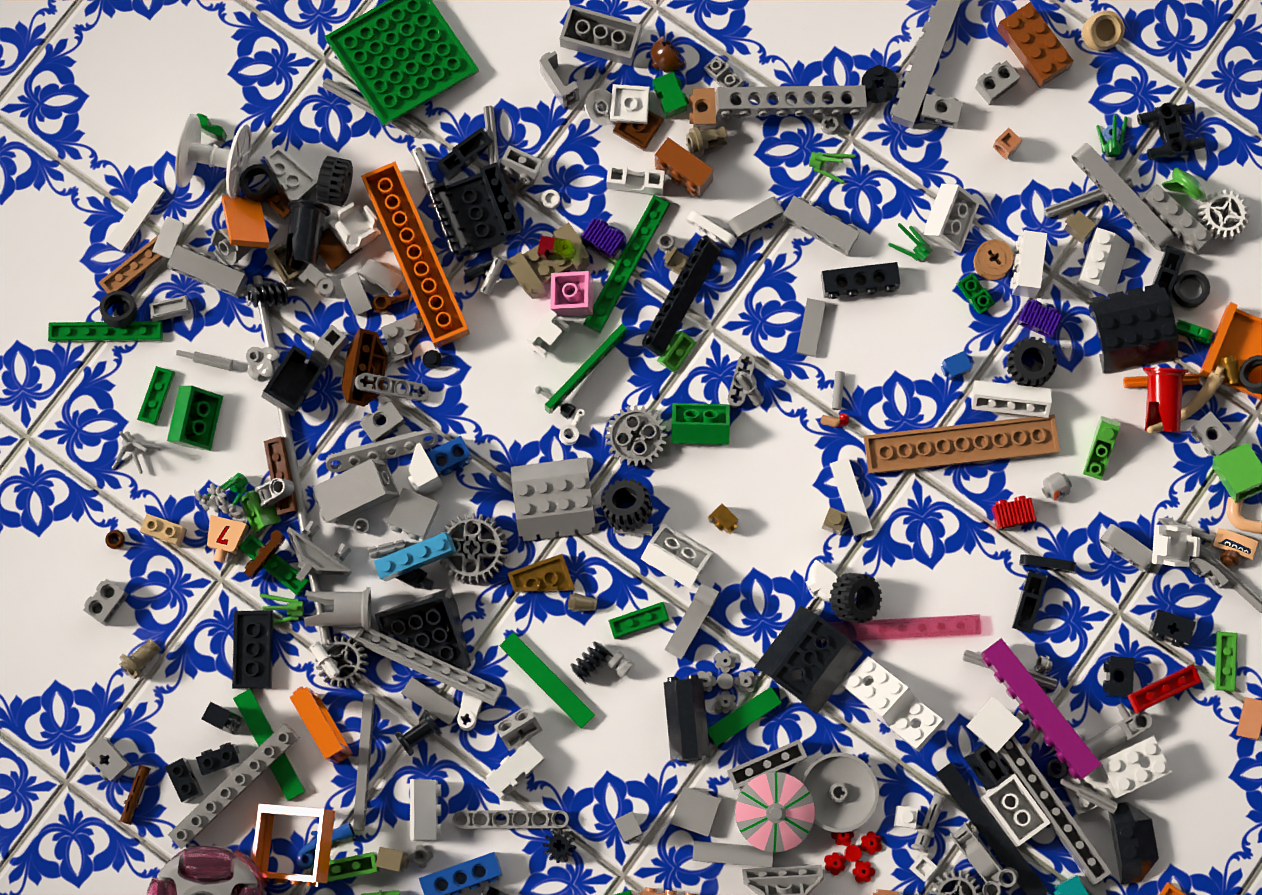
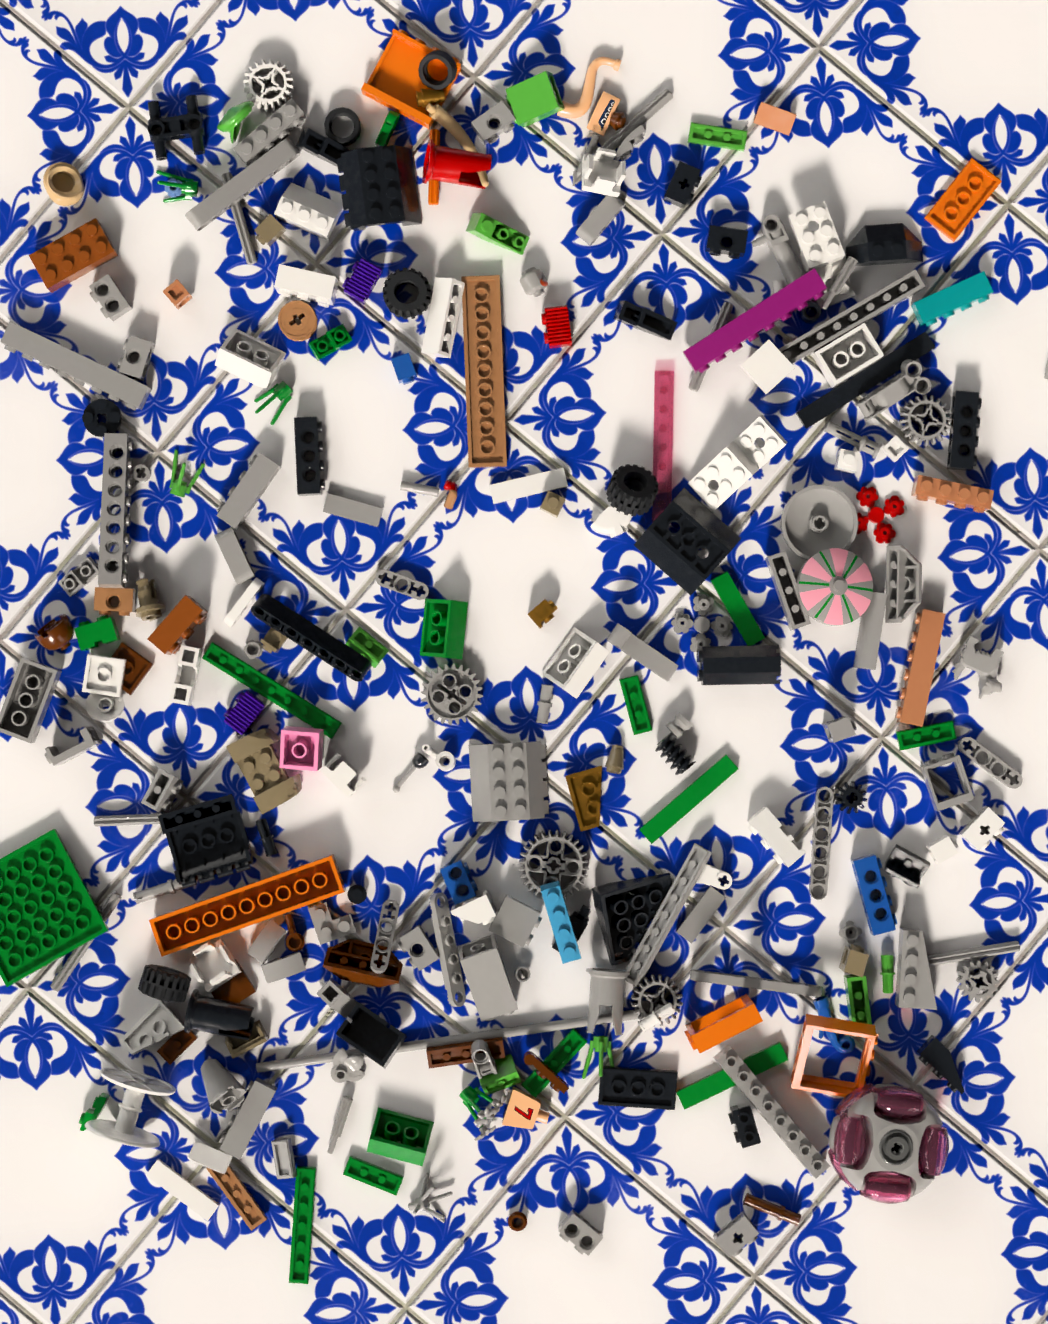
camera: 90 degrees left, 10 degrees up
black tyre [99,291,138,328] -> none
dark tan piece [119,638,161,679] -> none
tan brick [140,514,187,548] -> none
black brick [165,758,203,803] -> none
black brick [201,701,242,734] -> none
orange tile [221,195,269,248] -> none
black tyre [239,164,278,202] -> none
black piece [245,282,288,308] -> none
light grey connector [287,521,352,582] -> none
light grey leg [298,264,335,298] -> none
light grey axle [368,540,406,558] -> none
black piece [395,711,443,756] -> none
white slope [410,779,442,841] -> none
black slope [437,127,493,181] -> none
light grey pin [480,256,506,295] -> none
light grey brick [494,705,543,751] -> none
leg [537,236,576,260] -> none
white tile [541,190,560,210] -> none
green tile [545,324,627,414] -> none
black tyre [601,478,653,532] -> none
light grey tile [671,786,721,837] -> none
light grey axle [736,372,764,406] -> none
black brick [964,744,1010,791] -> none
black beam [1019,554,1076,573] -> none
light grey plate [1035,656,1052,675] -> none
red tile [1127,664,1202,713] -> none

